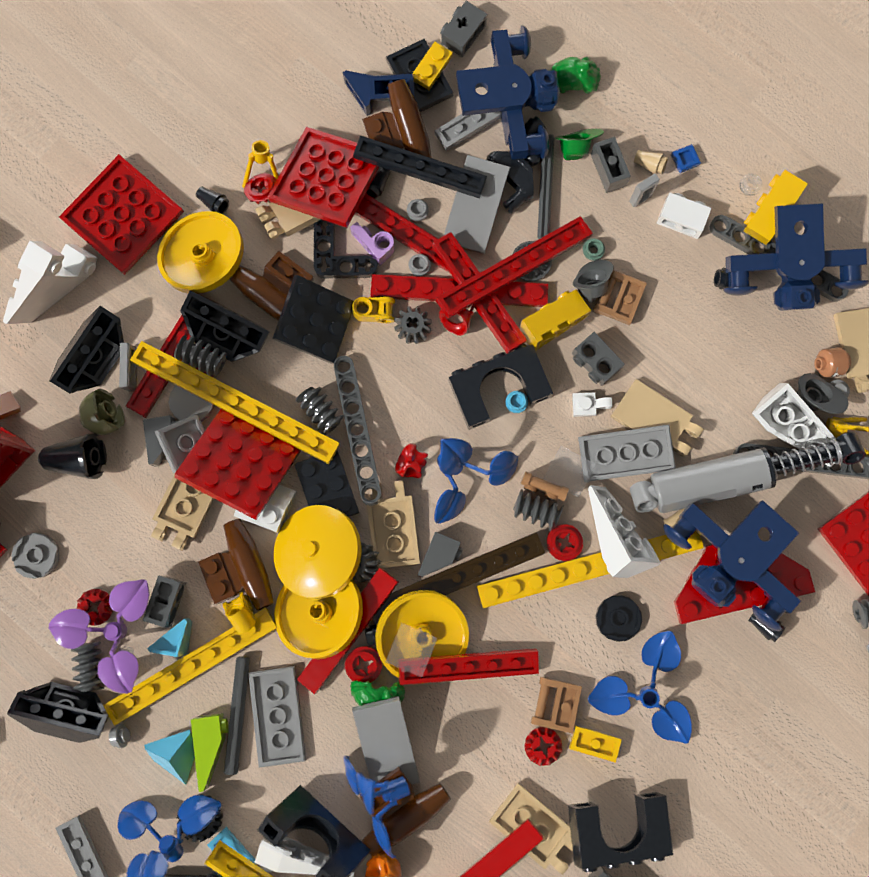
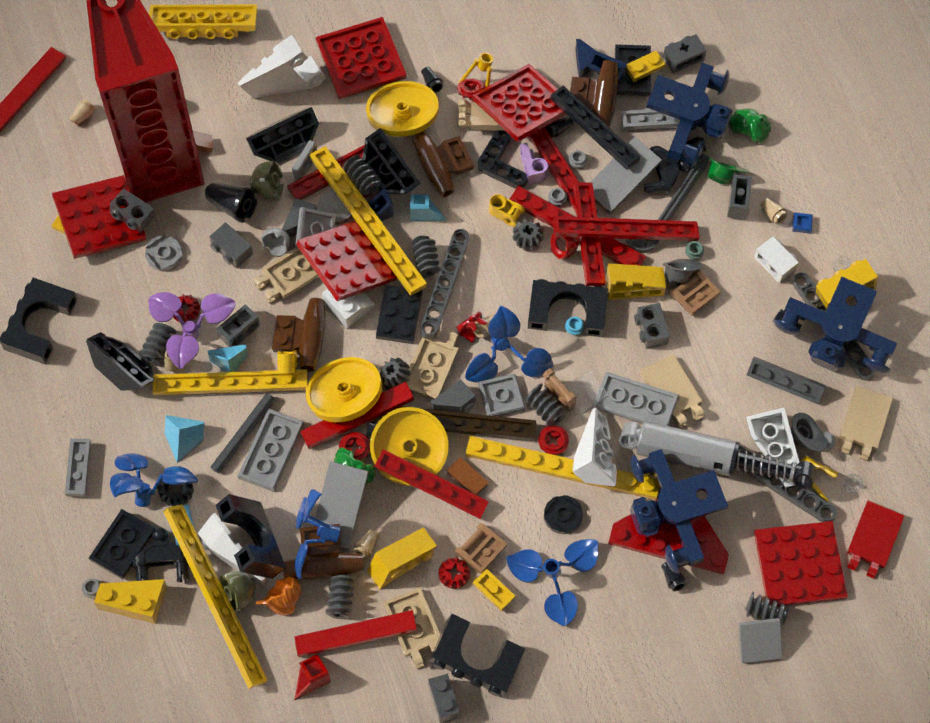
camera: 25 degrees right, 15 degrees down
light grey plate [109,724,130,748] -> none
lime slope [191,713,229,792] -> none
black plate [272,275,354,364] -> none
yellow dish [274,505,361,599] -> none
clear piece [386,623,437,677] -> none
white plate [572,392,612,417] -> none
light grey tile [629,173,660,207] -> none
nougat head [814,347,851,377] -> none
none -> dark grey brick [209,222,253,268]
none -> light grey hair [261,227,290,256]
none -> dark grey piece [326,575,356,619]
none -> tan cone [353,529,379,559]
none -> yellow wedge [367,527,437,590]
none -> dark blue slope [368,189,394,221]
none -> medium azure slope [410,194,448,221]
none -> dark orange tile [447,457,489,495]
none -> tan cone [474,314,495,338]
none -> light grey tile [478,373,525,416]
none -> dark grey plate [746,356,826,404]

